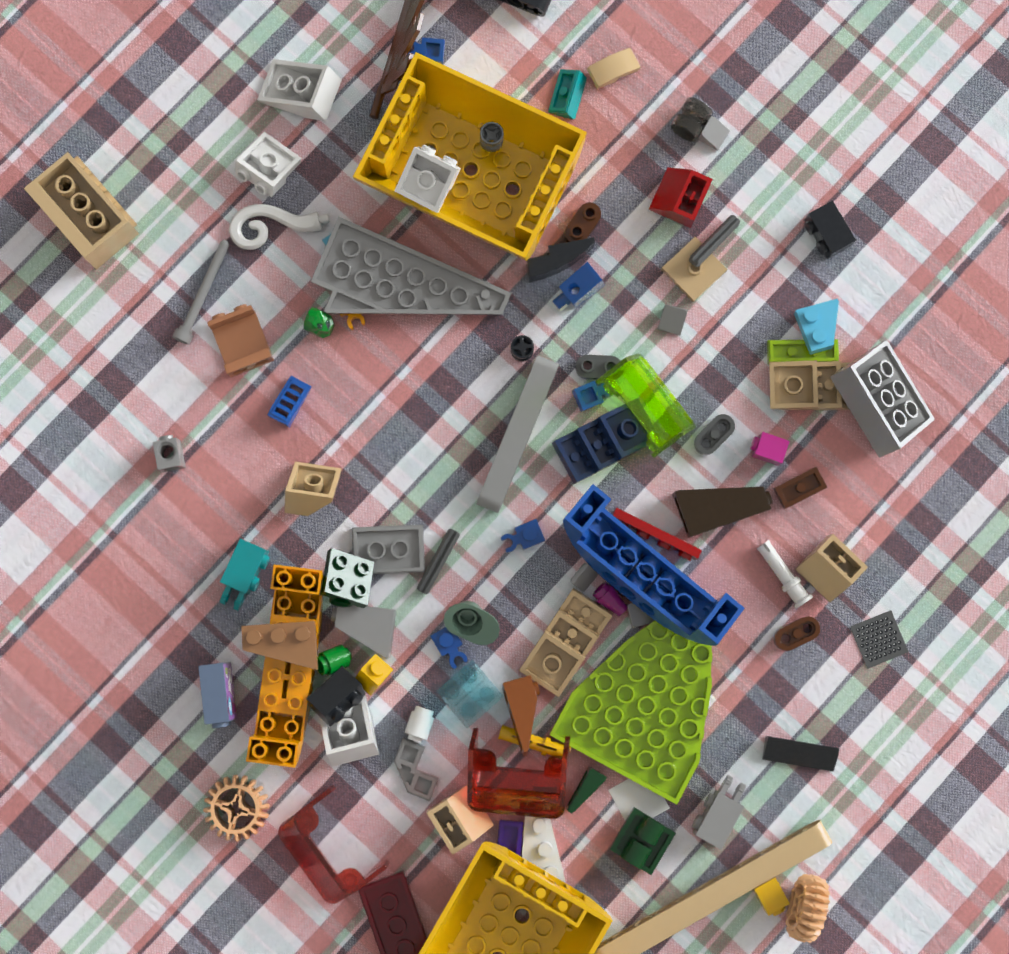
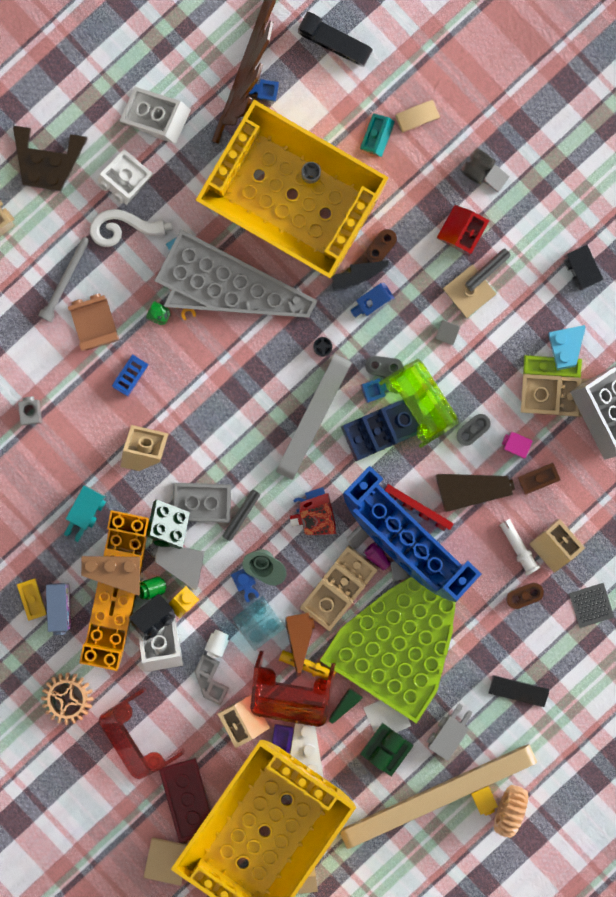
camera: 10 degrees right, 5 degrees up
white plate [394,144,461,213] -> none
none -> dark brown wing [13,125,88,191]
none -> yellow plate [16,578,47,621]
none -> torso [290,493,336,535]

